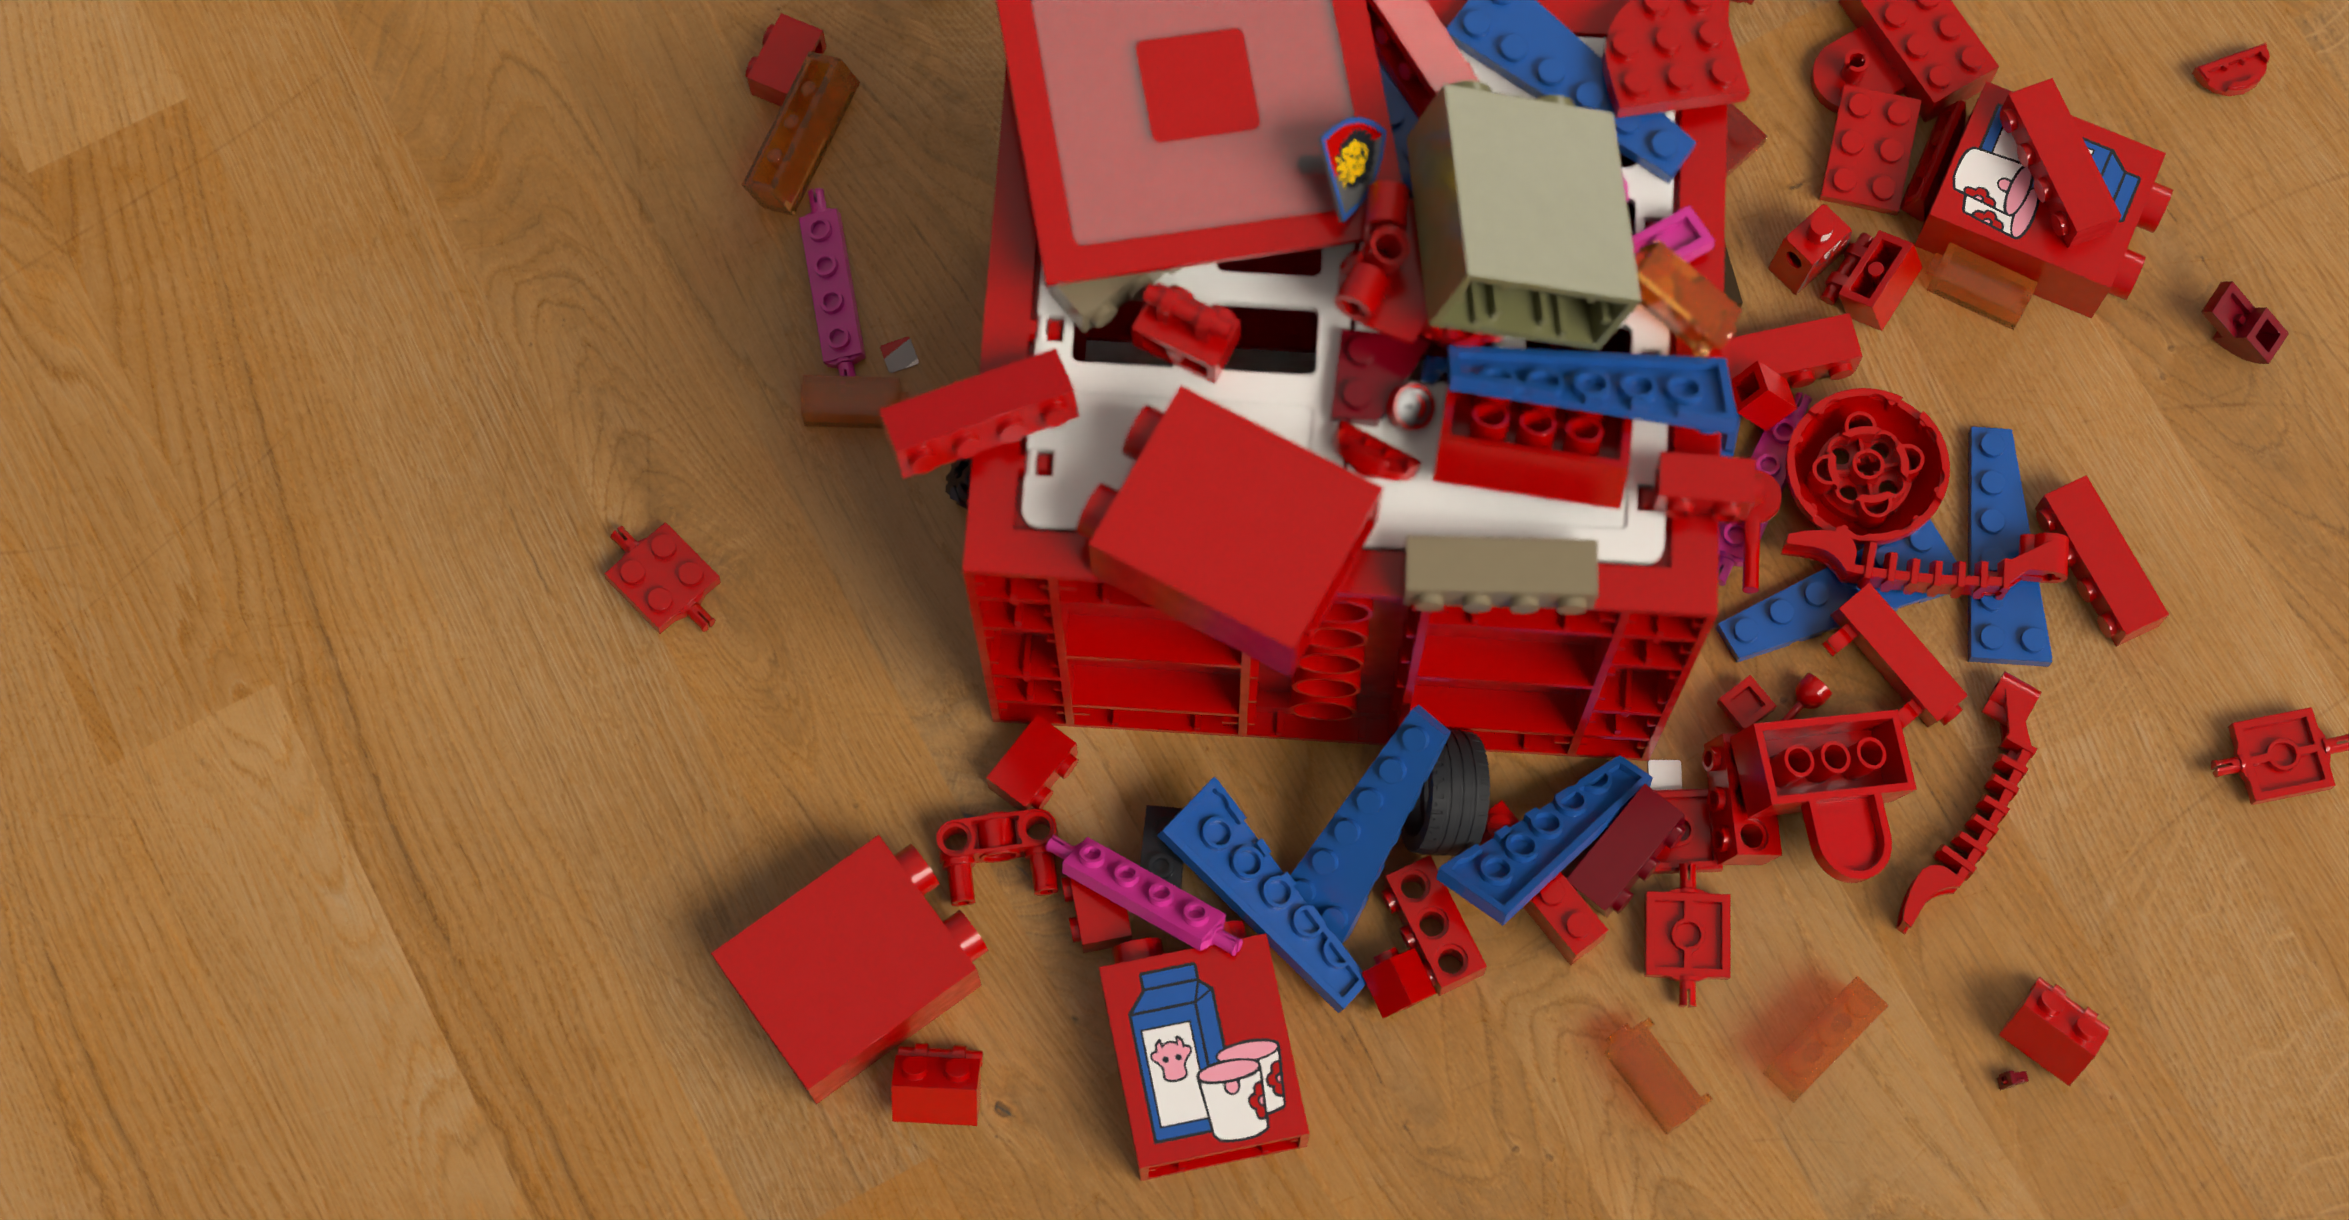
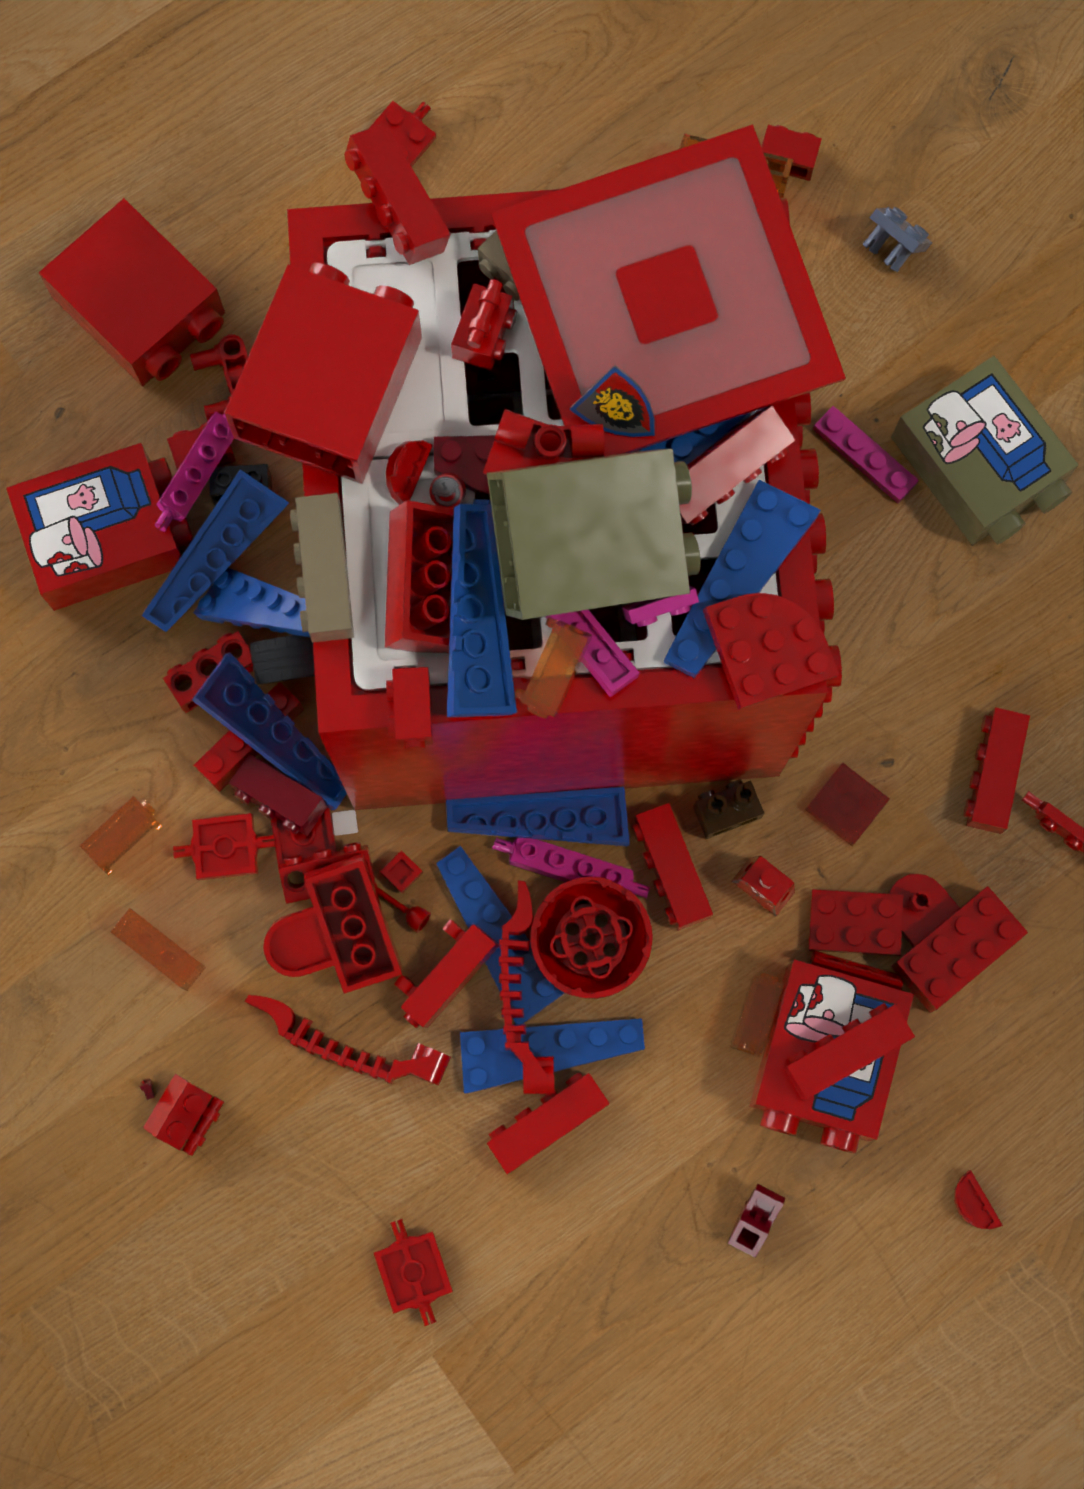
camera: 80 degrees right, 5 degrees up
red brick [891,1043,983,1126] -> none
red brick [1361,947,1437,1019] -> none
red brick [1730,360,1798,431] -> none
red piece [1738,470,1782,594] -> none
red brick [1820,230,1923,331] -> none

